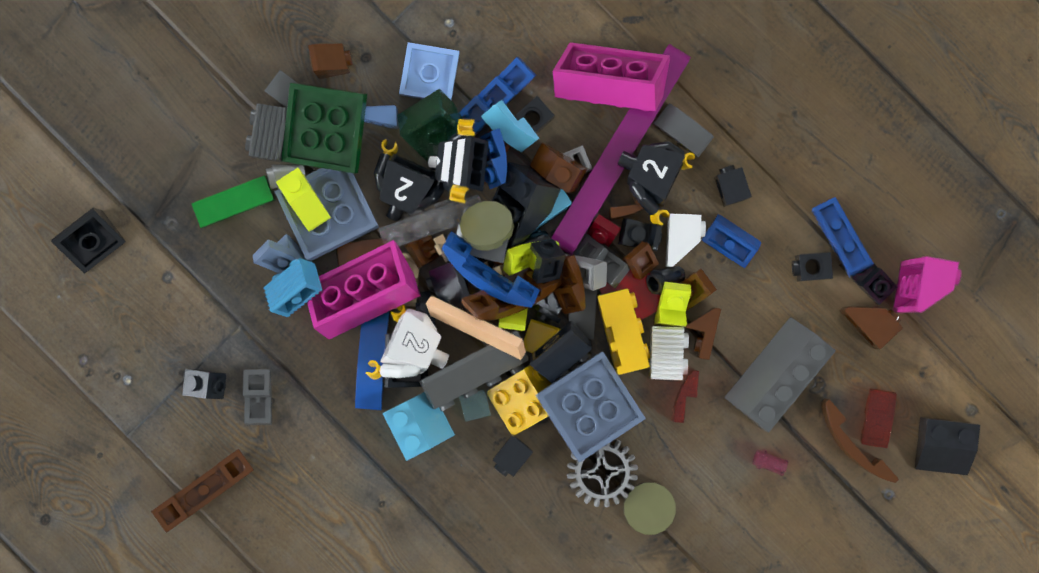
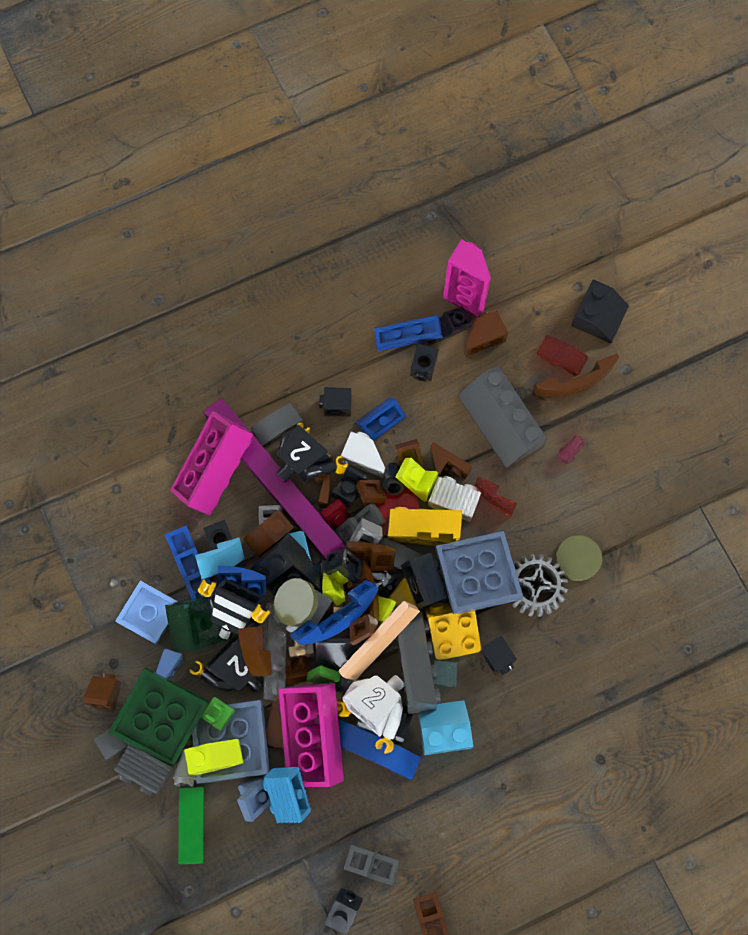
camera: 70 degrees left, 15 degrees down
none -> bright green tile [201,697,236,731]
none -> reddish brown slope [238,627,272,676]
none -> bright green tile [307,665,340,684]

